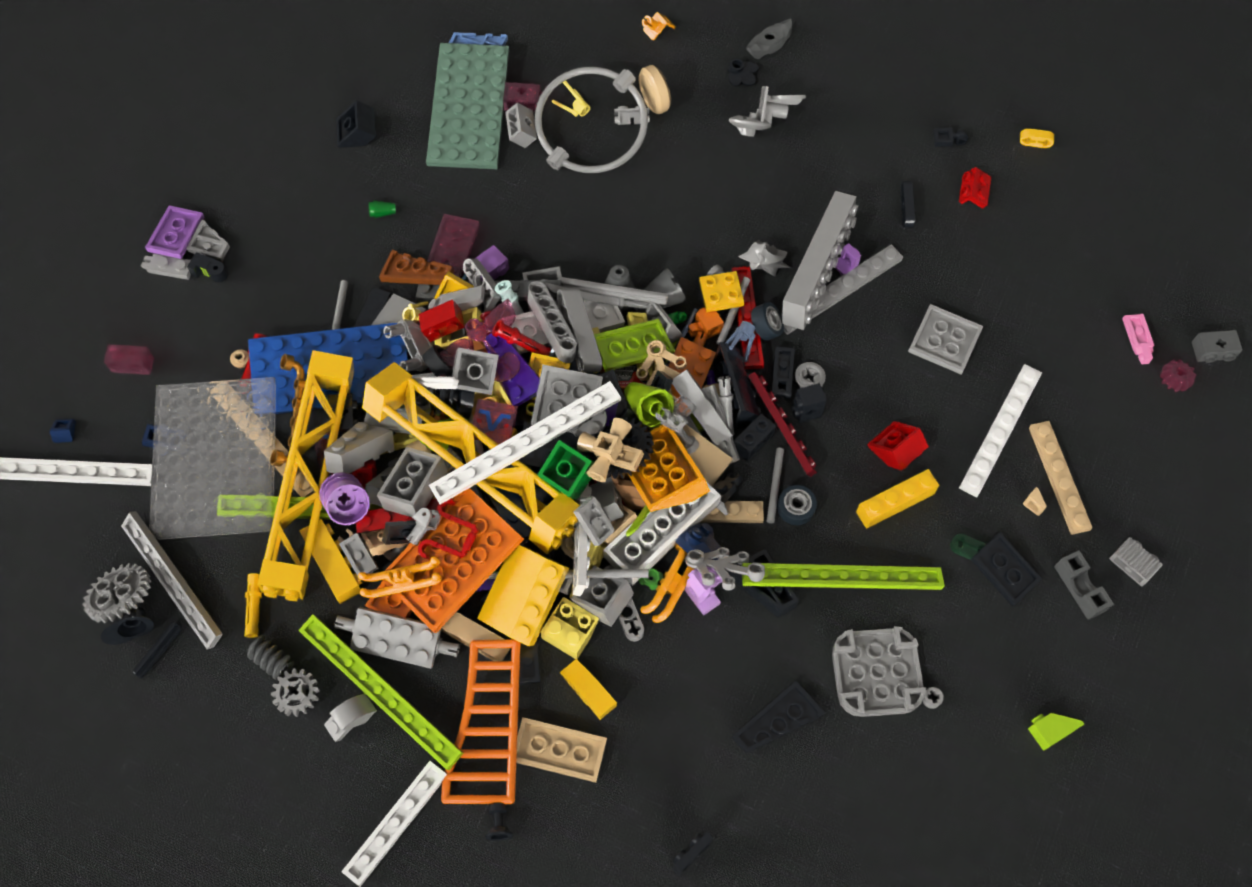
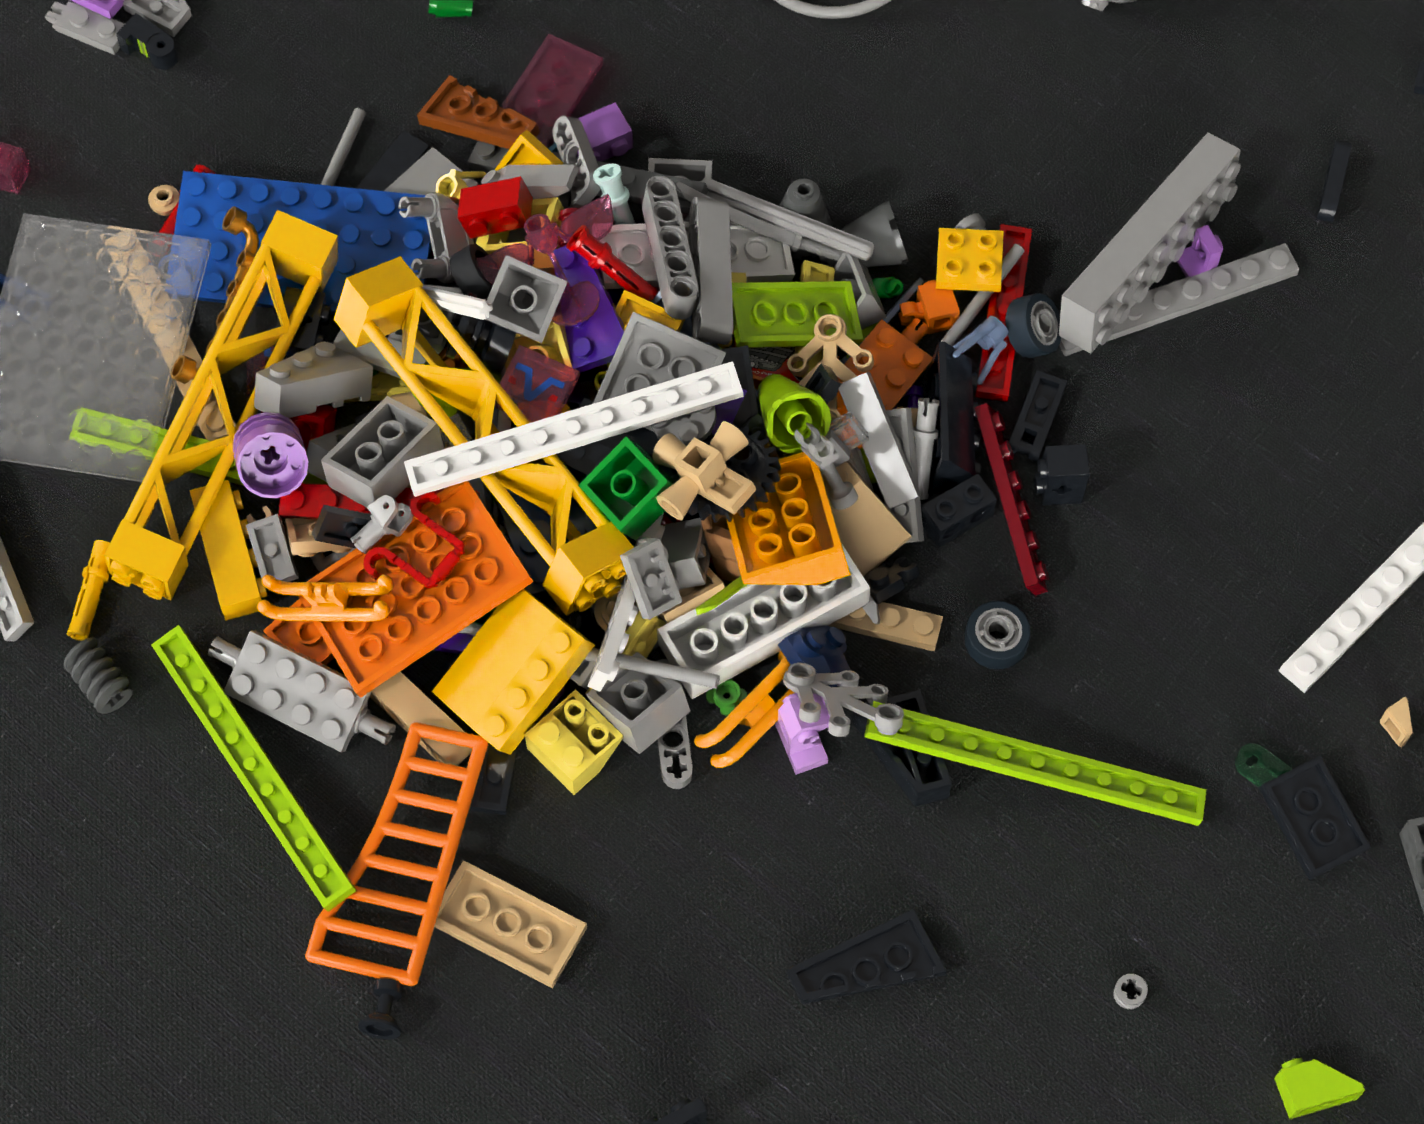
camera: 15 degrees right, 0 degrees up
light grey gear [271,668,320,717] -> none
light grey brick [324,694,377,742] -> none
white plate [342,761,447,887] -> none
yellow slope [560,659,617,720] -> none
light grey hair [738,240,791,276] -> none
light grey bar [767,448,784,523] -> none
light grey gear [795,362,826,388] -> none
light grey tile [832,626,926,717] -> none
yellow brick [856,469,940,529] -> none
red slope [867,421,929,471] -> none
light grey plate [908,304,983,375] -> none

